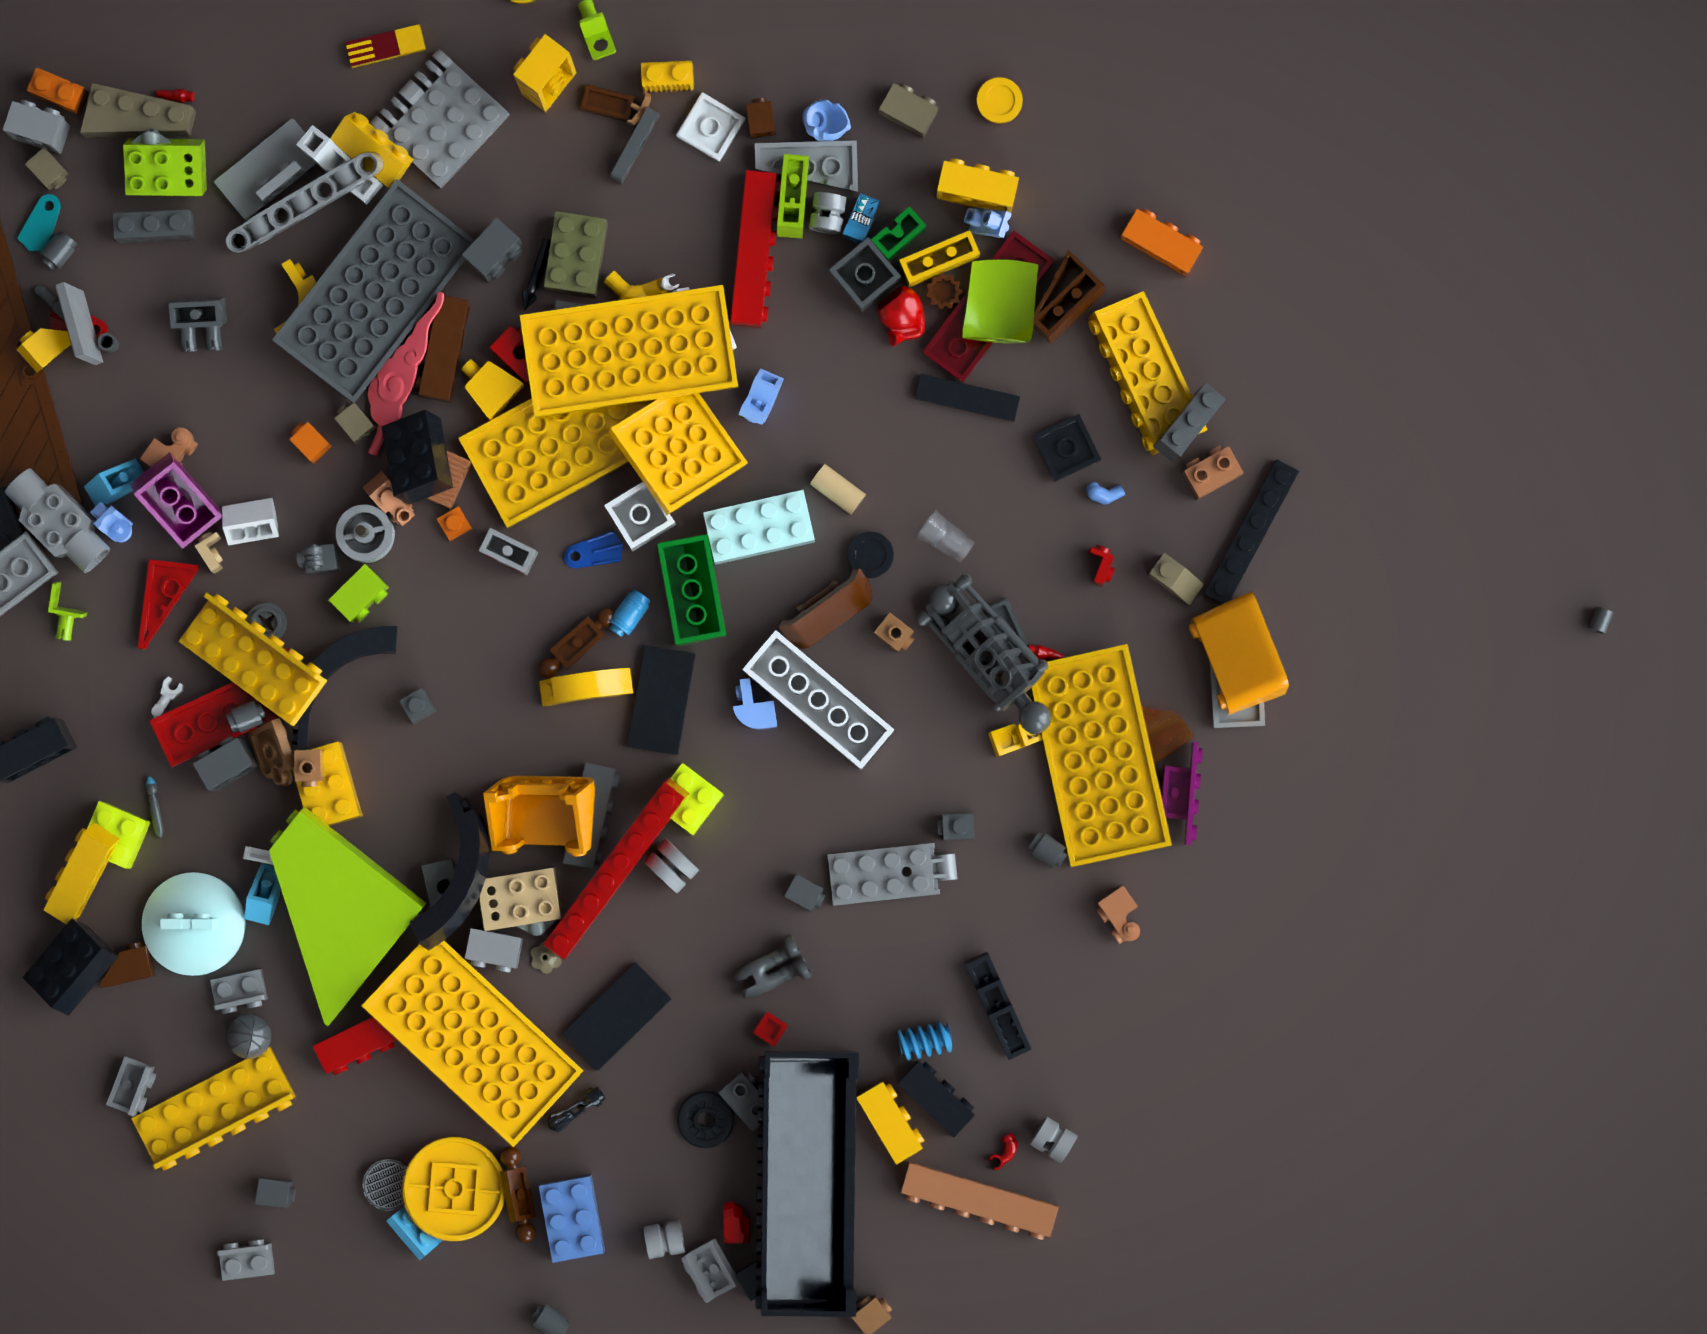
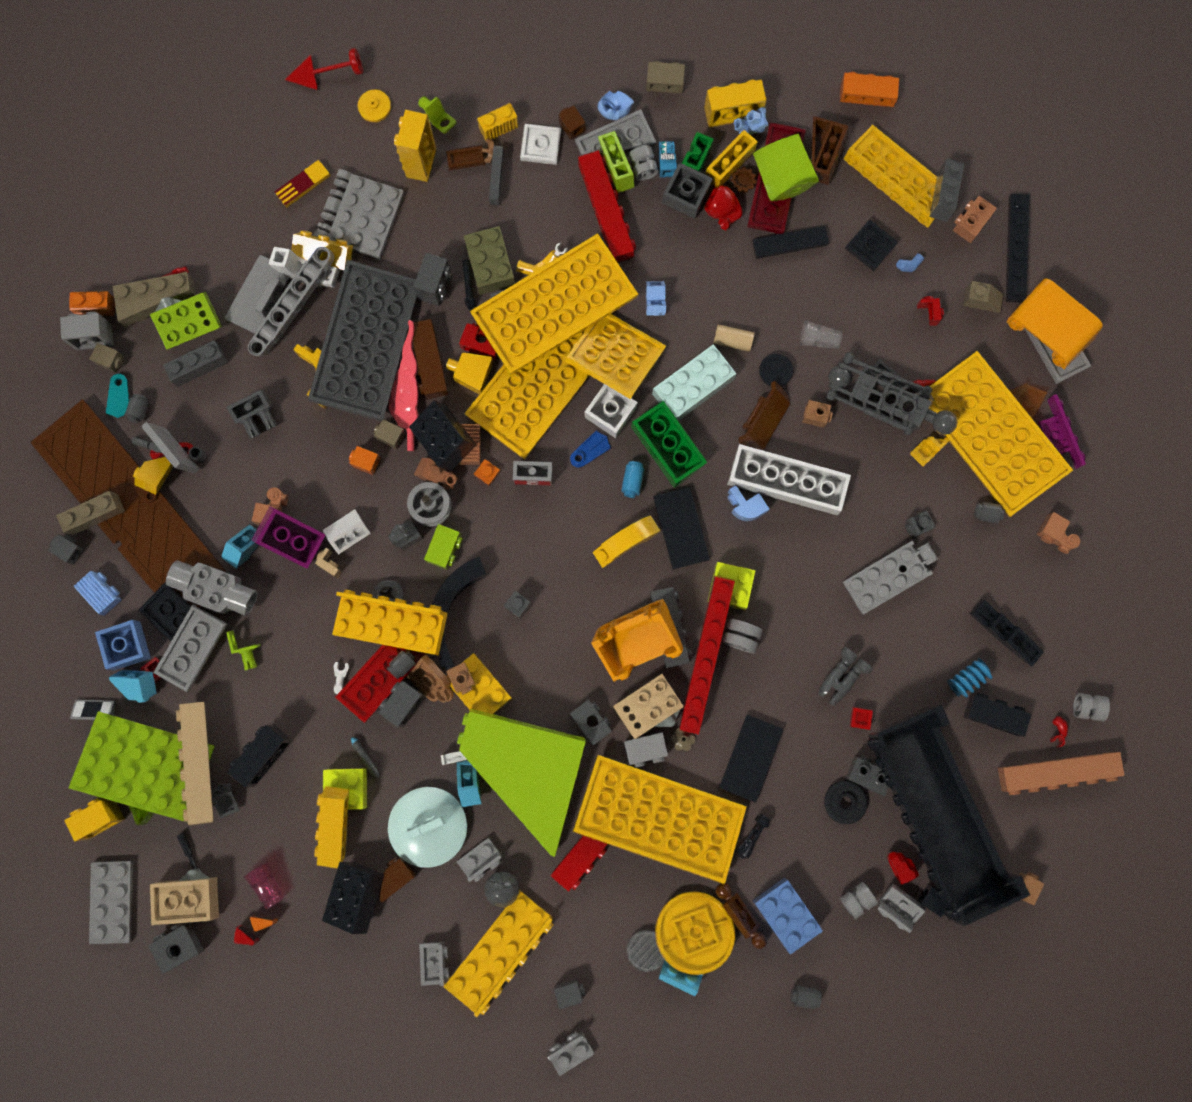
camera: 25 degrees left, 5 degrees down
light blue hips [90,502,133,543] -> none
red wing [138,559,199,650] -> none
black arch [410,792,489,951] -> none
reddish brown plate [539,607,615,679] -> none
dark grey brick [784,874,825,911] -> none
yellow brick [856,1081,924,1165] -> none
yellow piece [977,77,1023,124] -> none

